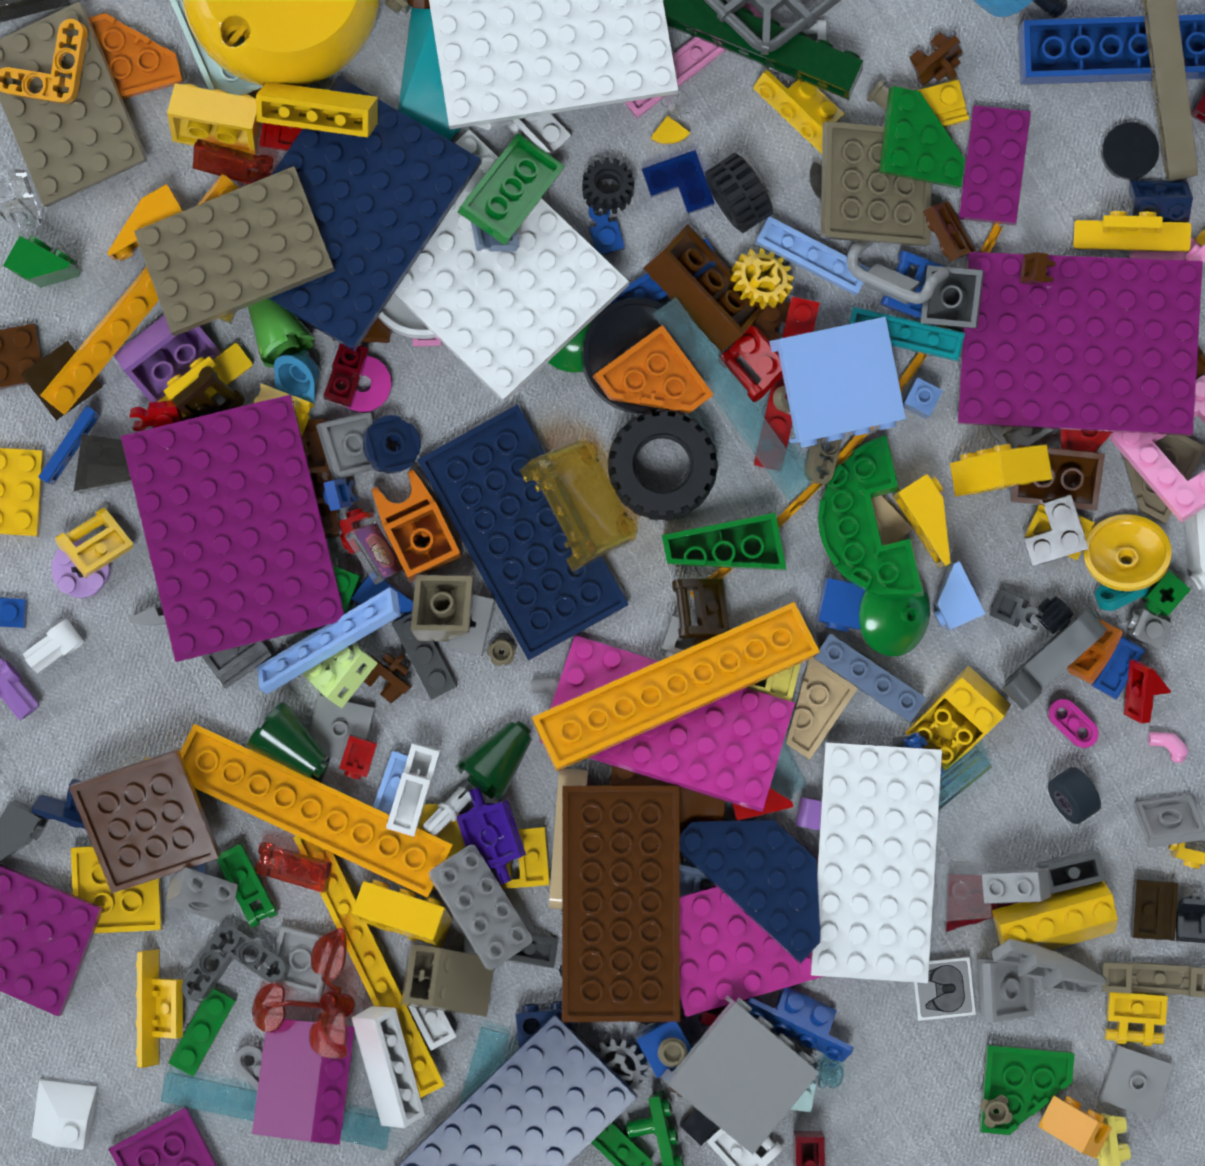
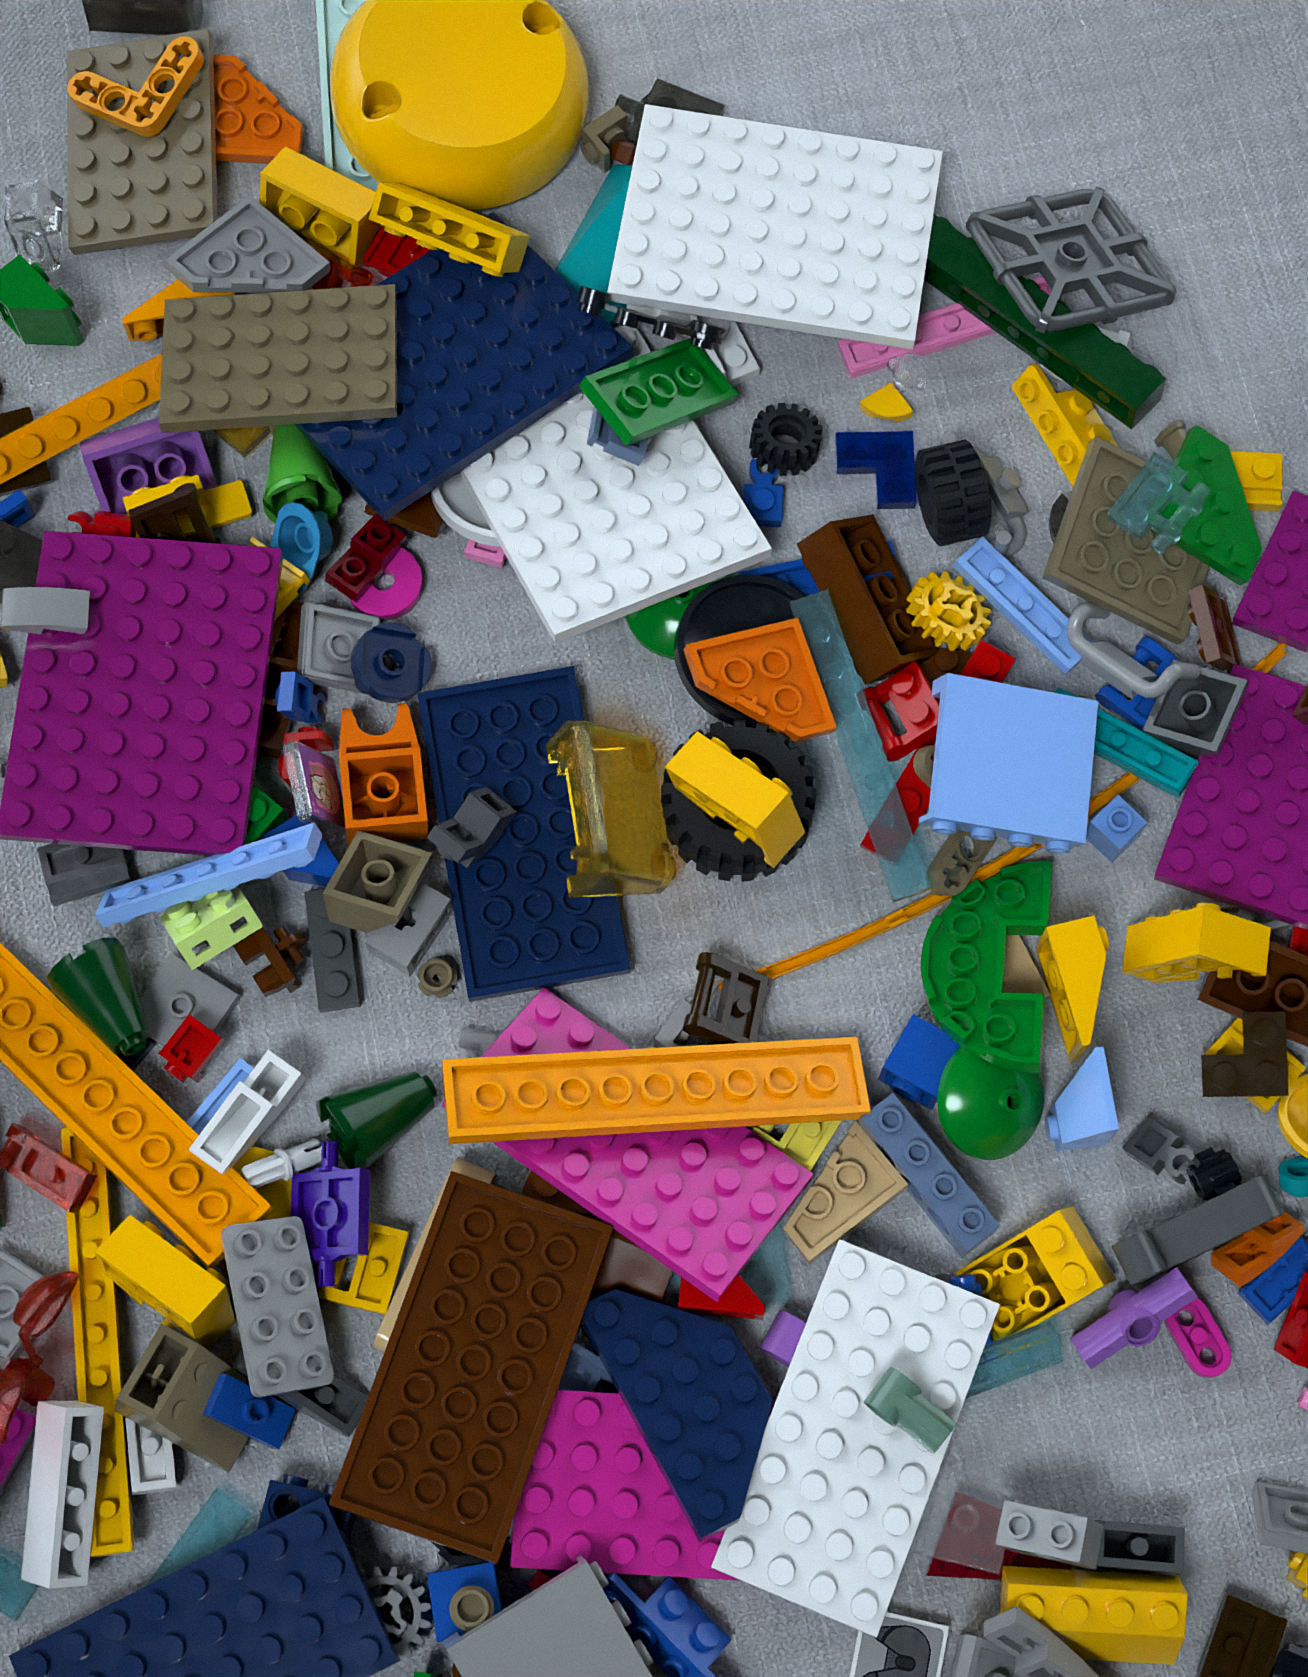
camera: 15 degrees right, 15 degrees down
green wedge [661,513,787,571] -> none
reddish brown hips [910,32,963,86] -> none
black wheel [1048,767,1101,824] -> none
none -> light grey slope [0,587,90,634]
none -> light grey plate [165,194,330,293]
none -> blue plate [203,1374,296,1449]
none -> dark grey brick [427,787,517,868]
none -> black plant [576,286,723,350]
none -> yellow wedge [665,731,805,868]
none -> sand green piece [863,1367,957,1454]
none -> light grey piece [940,433,1029,558]
none -> medium lavender piece [1070,1267,1198,1369]
none -> clear light blue plate [1107,452,1211,554]

